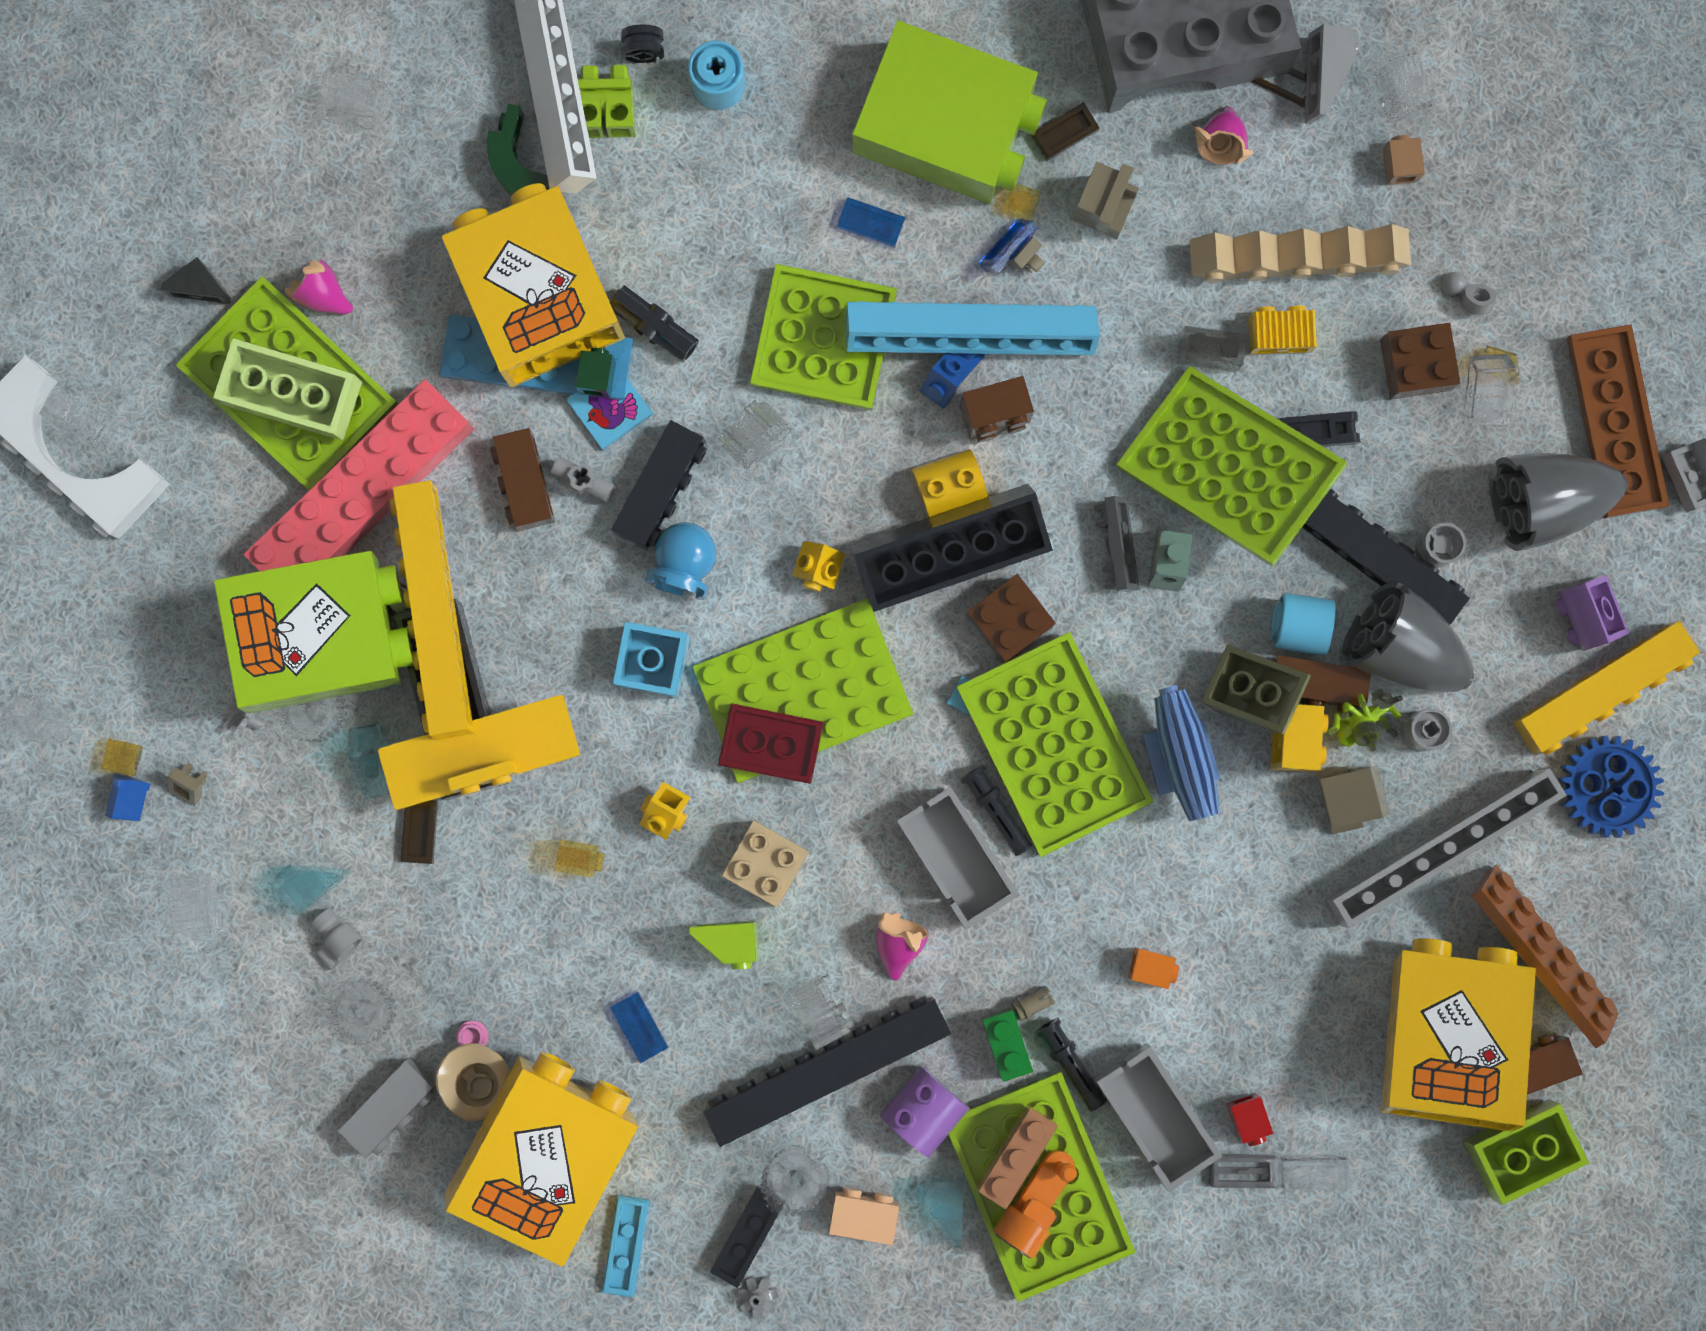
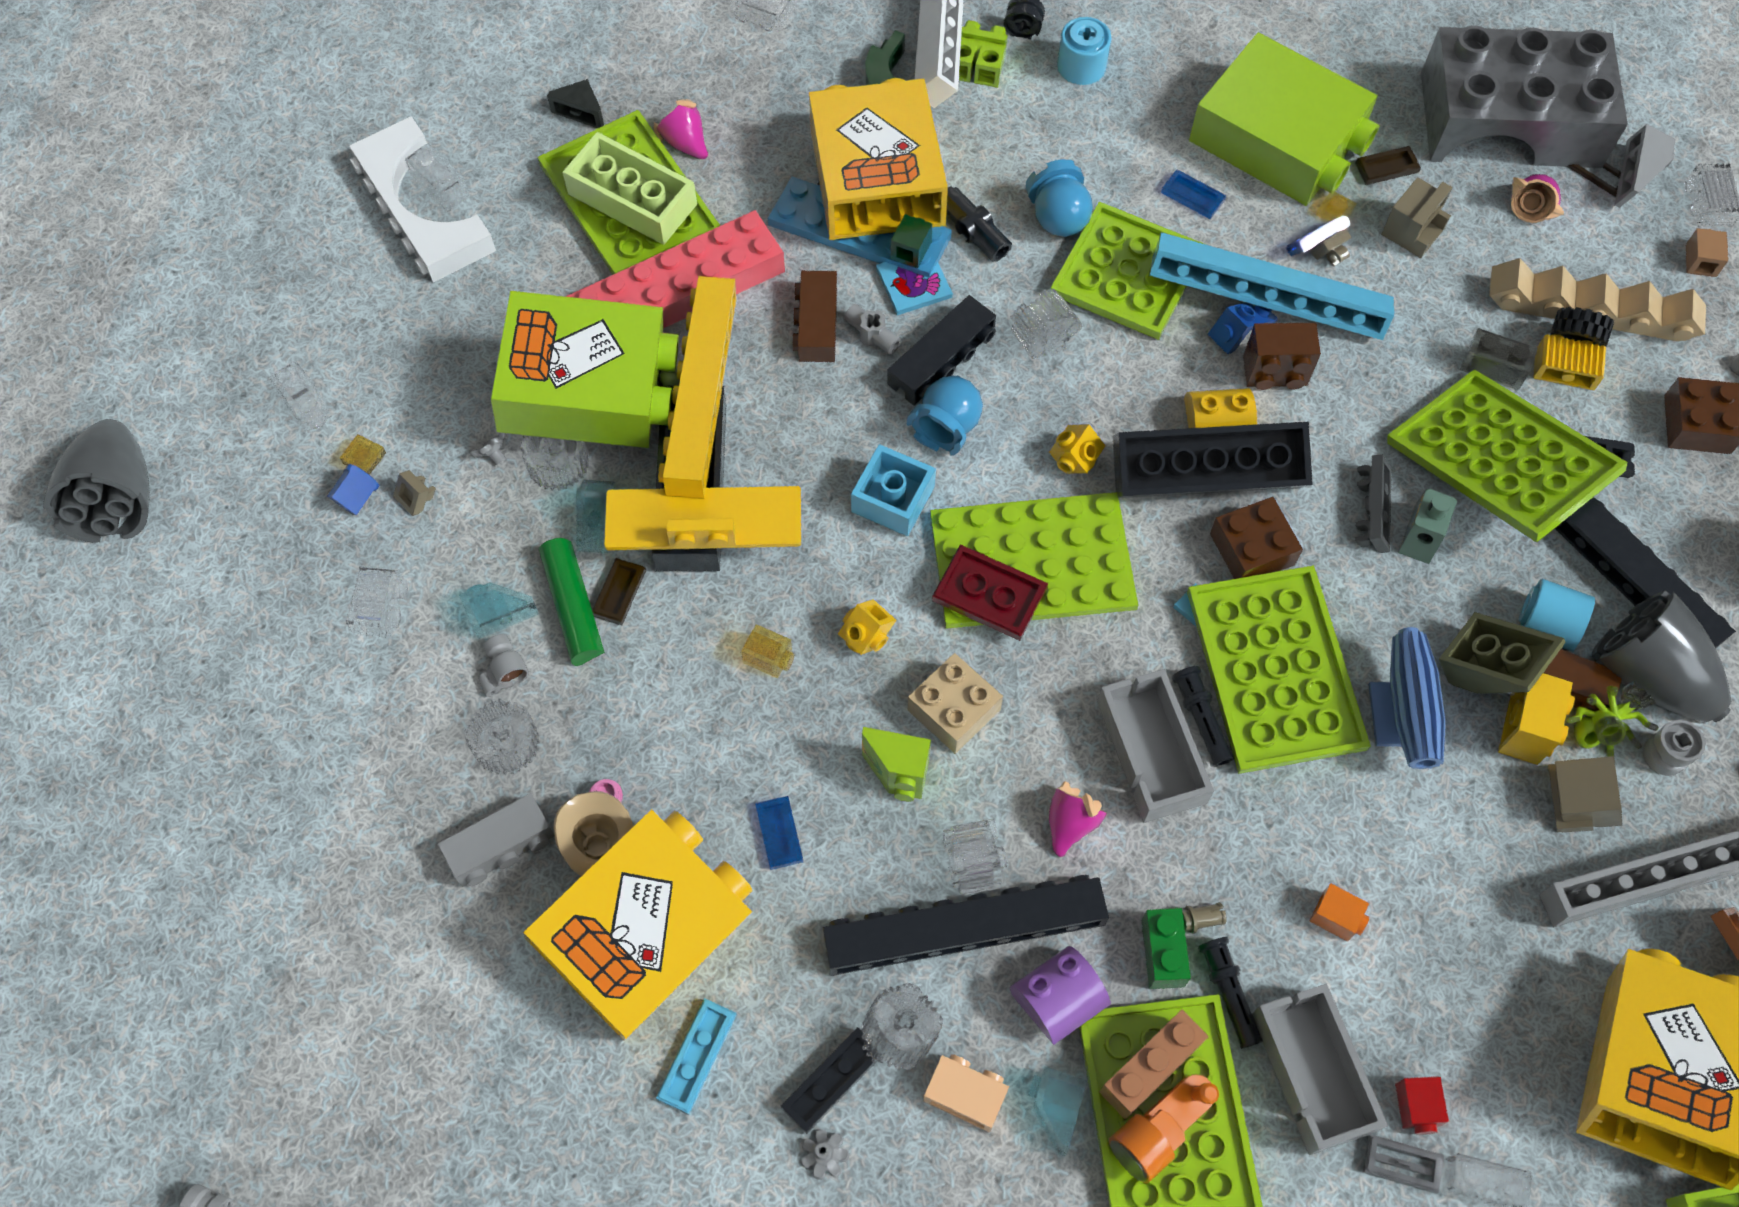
camera: 15 degrees right, 20 degrees down
light grey wheel [1415,523,1466,568] -> none
none -> green brick [538,538,605,666]
none -> dark azure tile [1025,159,1093,237]
none -> black tyre [1551,307,1614,347]

